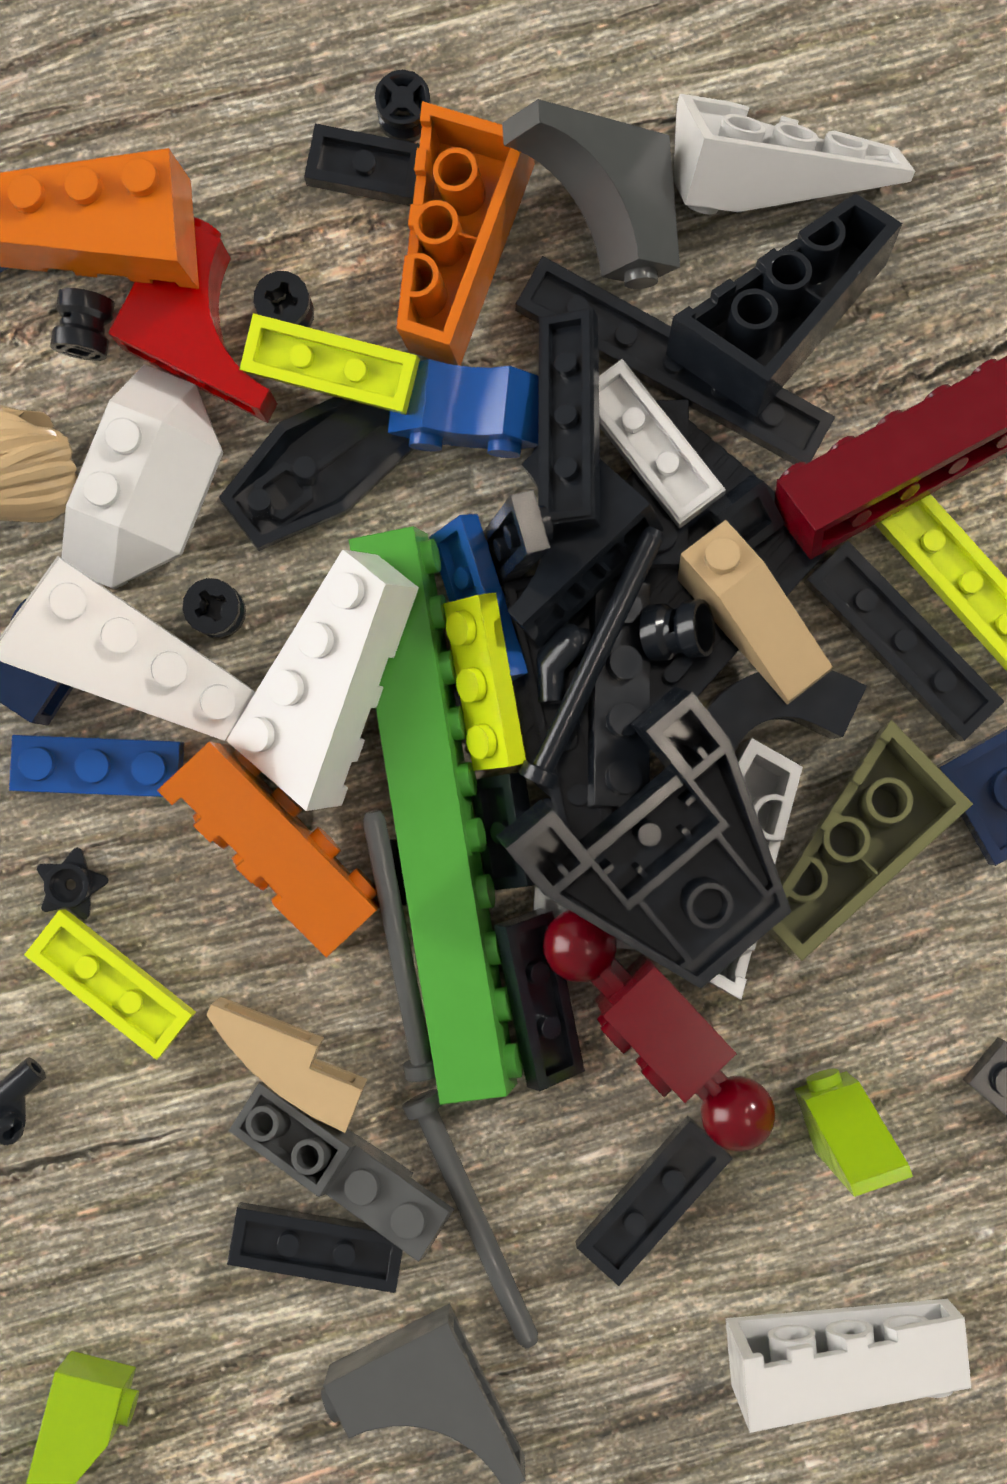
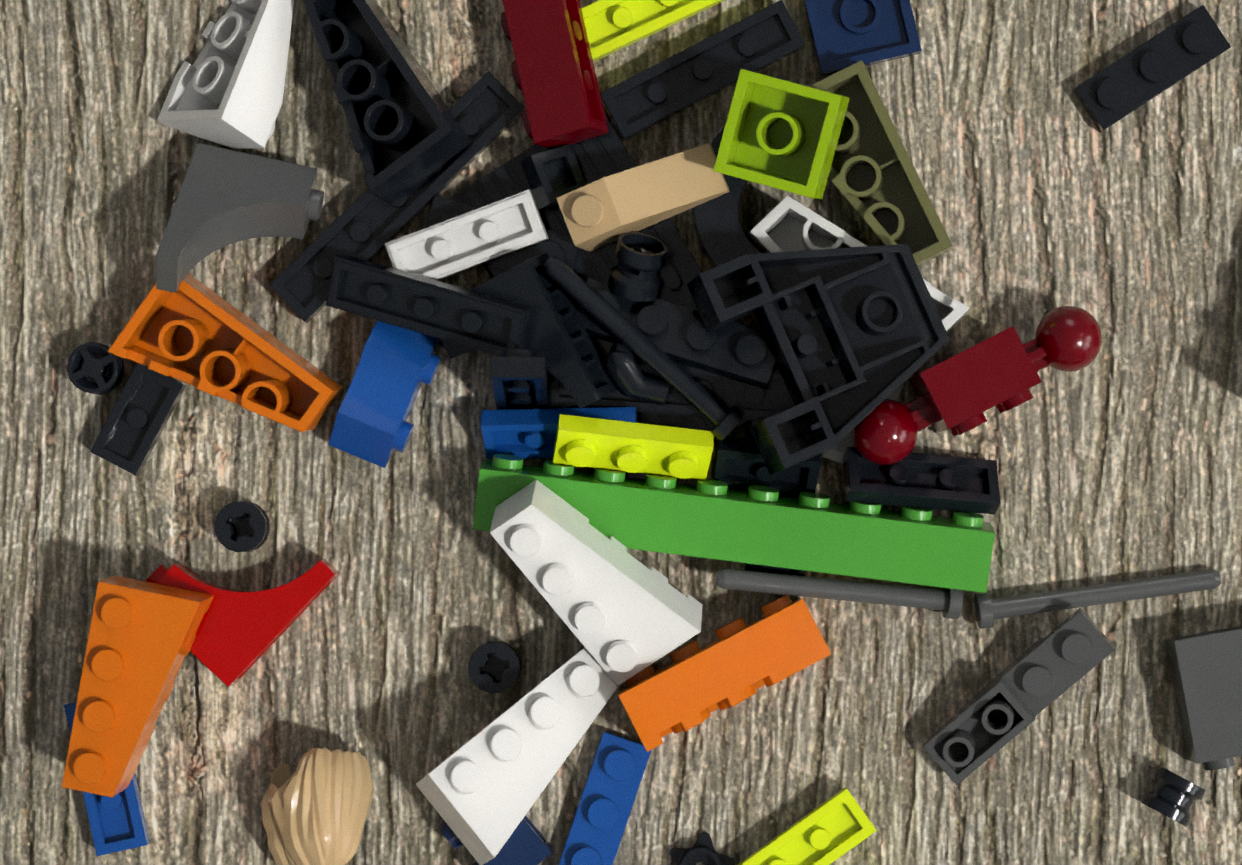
camera: 70 degrees left, 0 degrees up
black wheel [50,288,115,361] -> none
white wedge [62,364,223,589] -> none
tan slope [206,997,367,1133] -> none
black piece [219,397,414,551] -> none
black plate [227,1202,403,1293] -> none
neon yellow plate [239,313,420,415] -> none
black plate [575,1116,733,1286] -> none
lime slope [794,1068,913,1197] -> none
none -> lime brick [713,69,850,199]
none -> black wheel [1141,766,1206,827]

